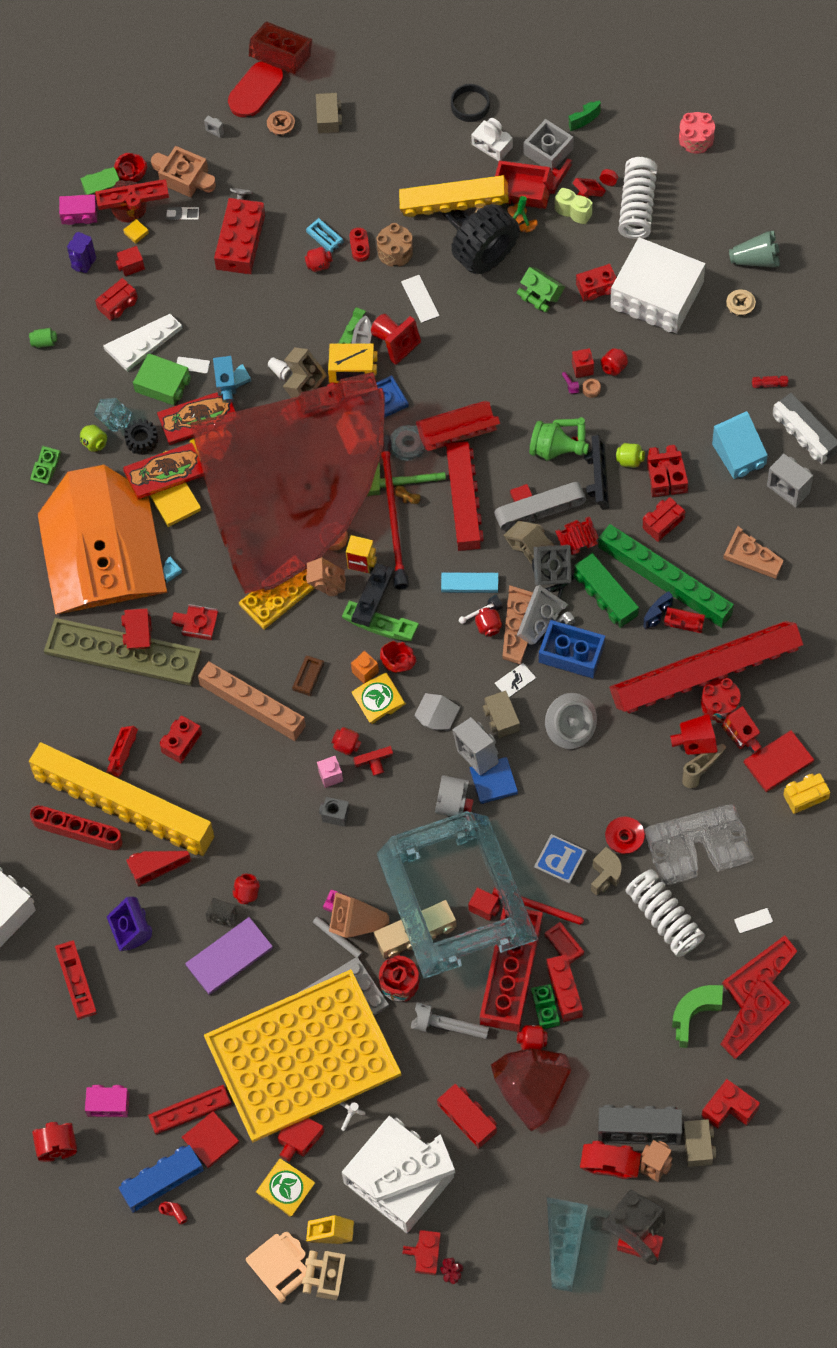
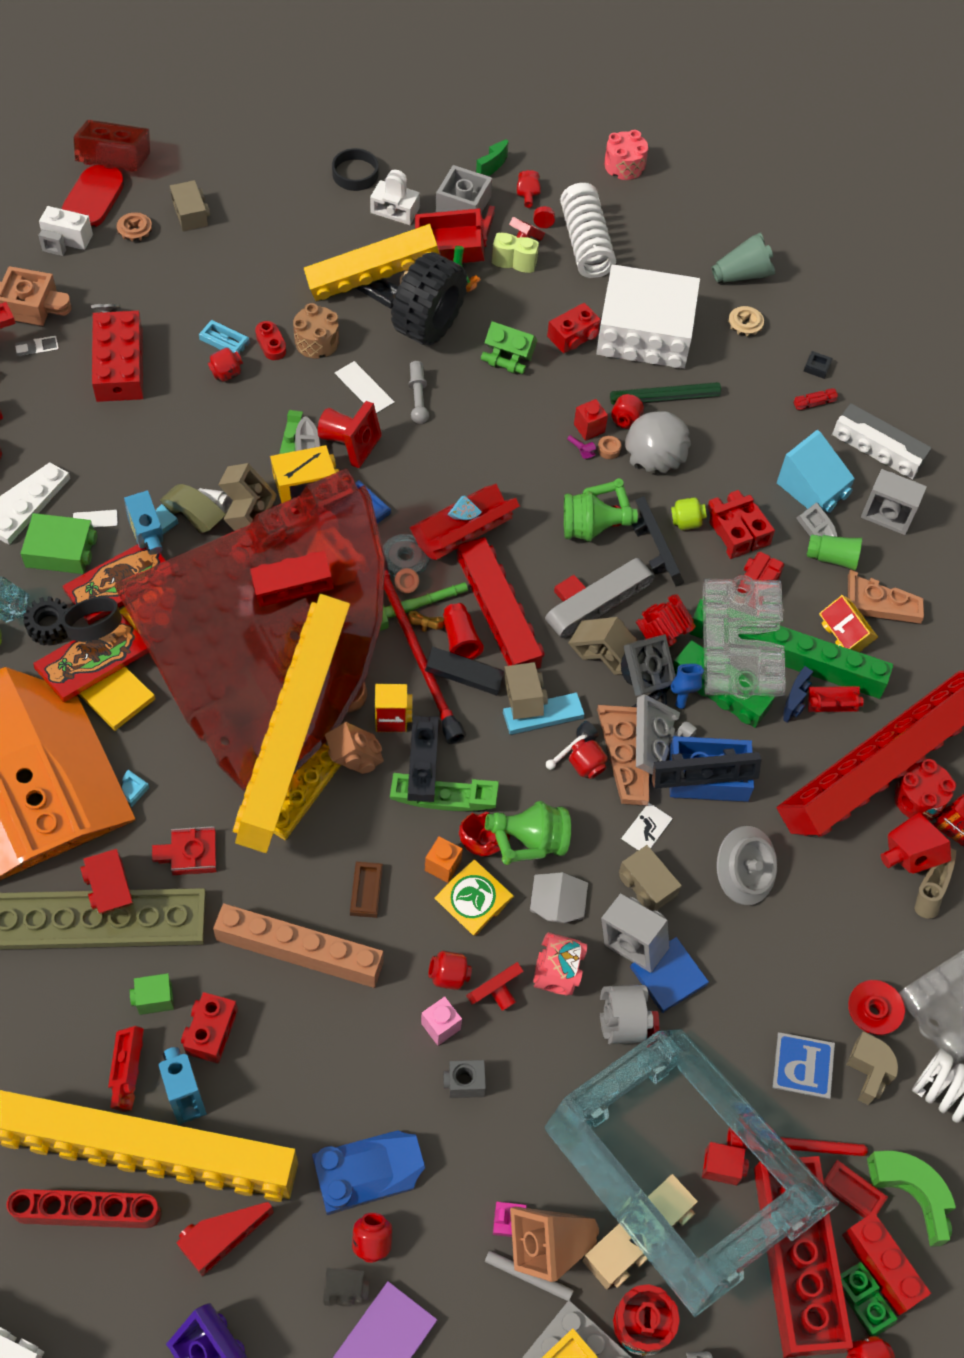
camera: 25 degrees left, 5 degrees down
none -> white brick [39,206,93,250]
none -> black tyre [62,597,122,642]
none -> bright green brick [130,973,174,1015]
none -> dark azure torso [158,1047,207,1125]
none -> olive brick [160,484,226,534]
none -> yellow brick [232,594,350,854]
none -> red brick [250,551,334,607]
none -> blue slope [312,1130,425,1215]
none -> nougat tile [394,568,419,593]
none -> light grey pin [409,361,429,424]
none -> black tile [425,646,504,696]
none -> red plant [443,603,484,660]
none -> medium azure tile [447,495,482,520]
none -> bright green piece [485,801,571,865]
none -> dark tan brick [504,662,548,720]
none -> red piece [517,170,541,208]
none -> coral brick [533,932,587,996]
none -> dark green axle [610,382,721,405]
none -> light grey piece [625,411,691,473]
none -> black hinge [652,749,762,789]
none -> blue piece [671,664,704,708]
none -> clear connector [702,575,786,700]
none -> light grey plate [796,503,837,537]
none -> black tile [803,351,833,379]
none -> bright green plant [807,535,862,571]
none -> brick [819,595,878,652]
none -> bright green arch [867,1151,956,1247]

